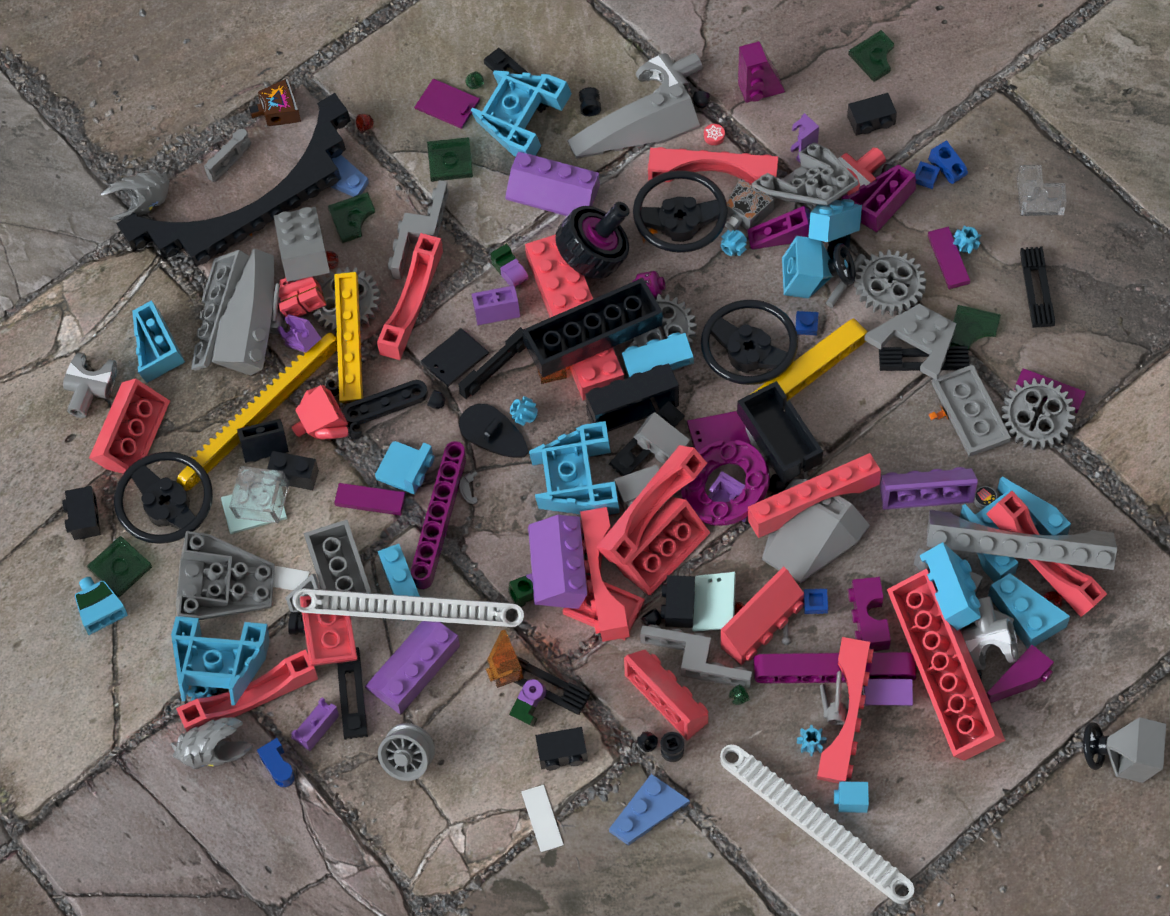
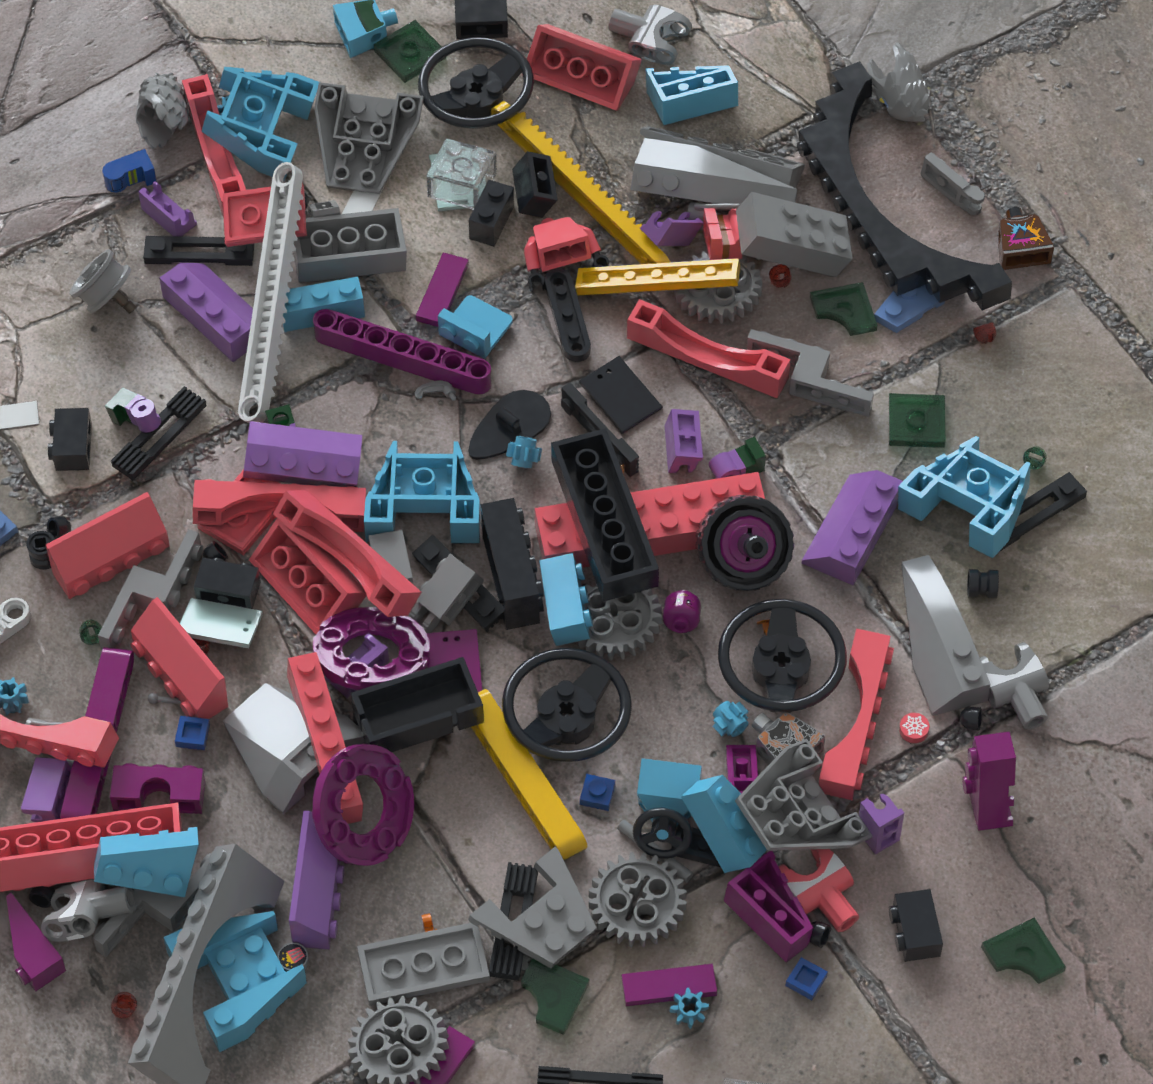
camera: 95 degrees right, 5 degrees down
magenta container [414,79,480,129] -> none
black hinge [427,390,445,409] -> none
clear orange slope [485,630,523,688] -> none
blue leg [928,140,968,184] -> none
coral arch [986,491,1107,617] -> none
medium azure wedge [988,574,1070,649] -> none
none -> magenta plate [312,744,414,866]

